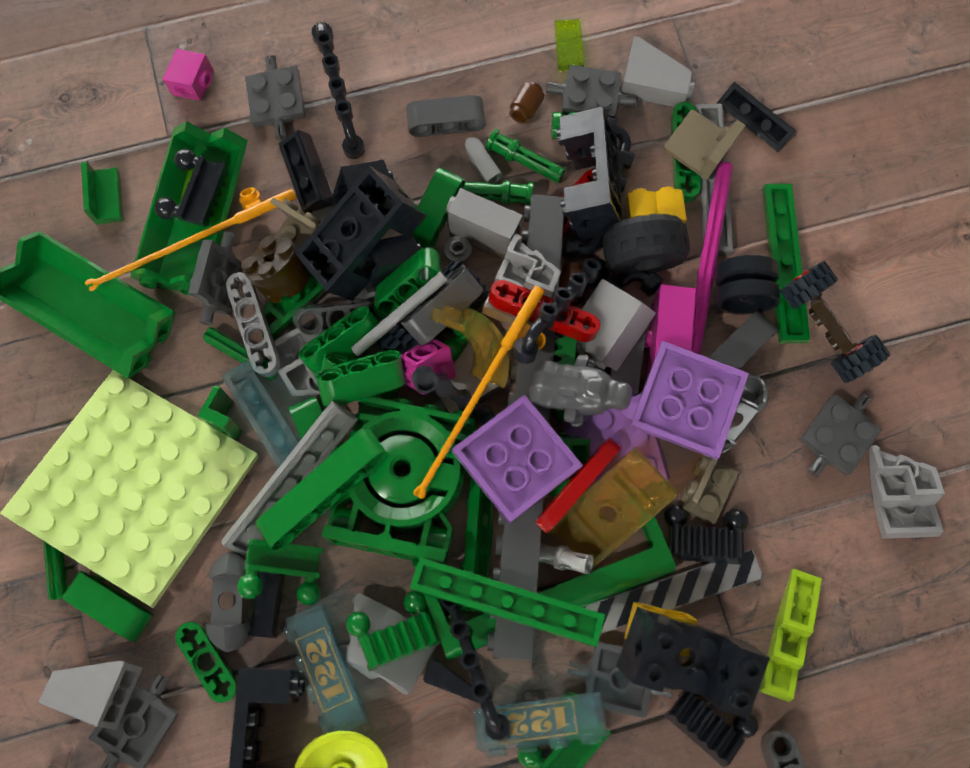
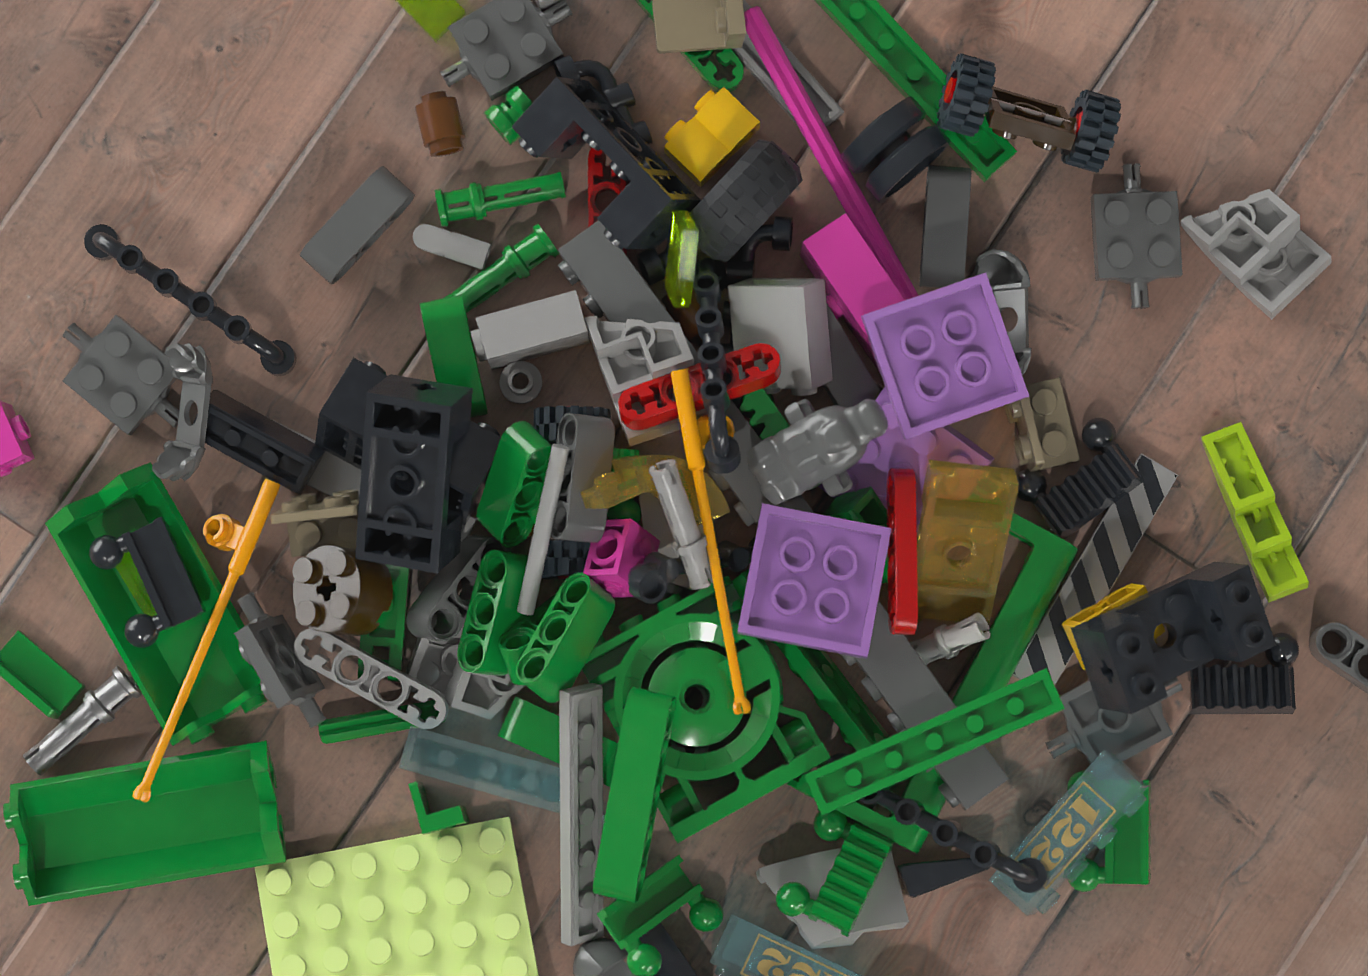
camera: 40 degrees left, 10 degrees up
none -> flat silver pin [23,666,143,776]
none -> dark grey piece [152,343,213,482]
none -> light grey pin [649,460,713,590]
none -> clear neon green tile [664,211,699,308]

